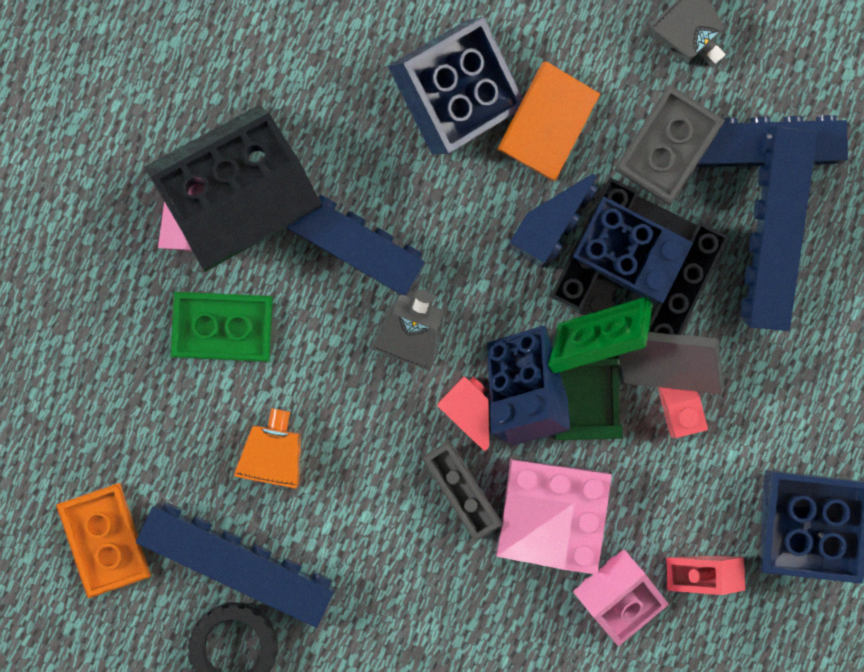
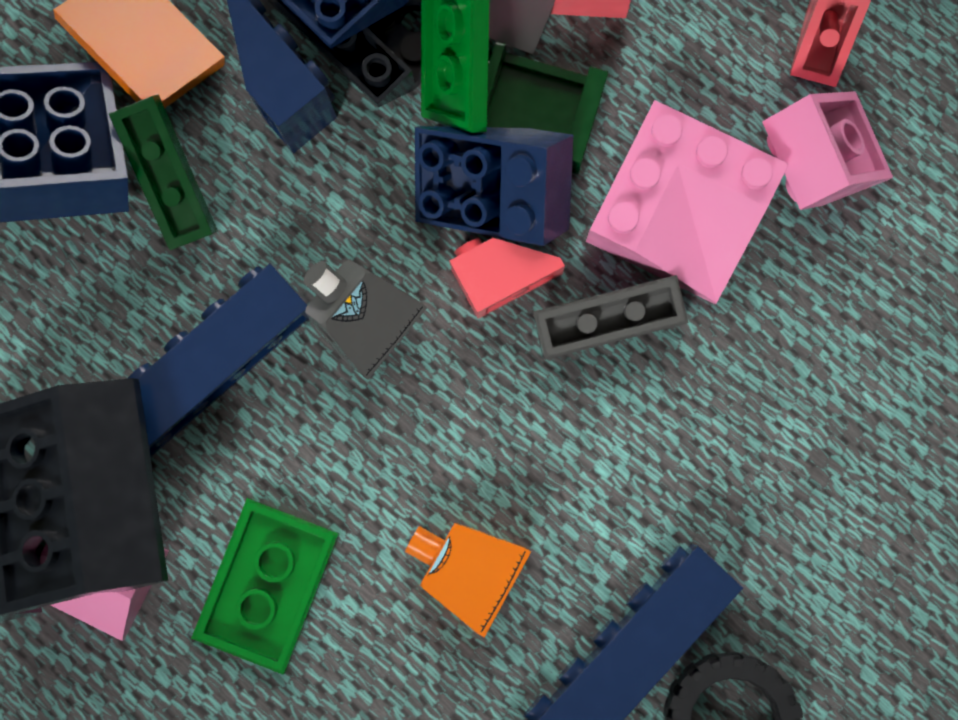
camera: 65 degrees left, 5 degrees down
none -> dark green plate [109,94,218,251]

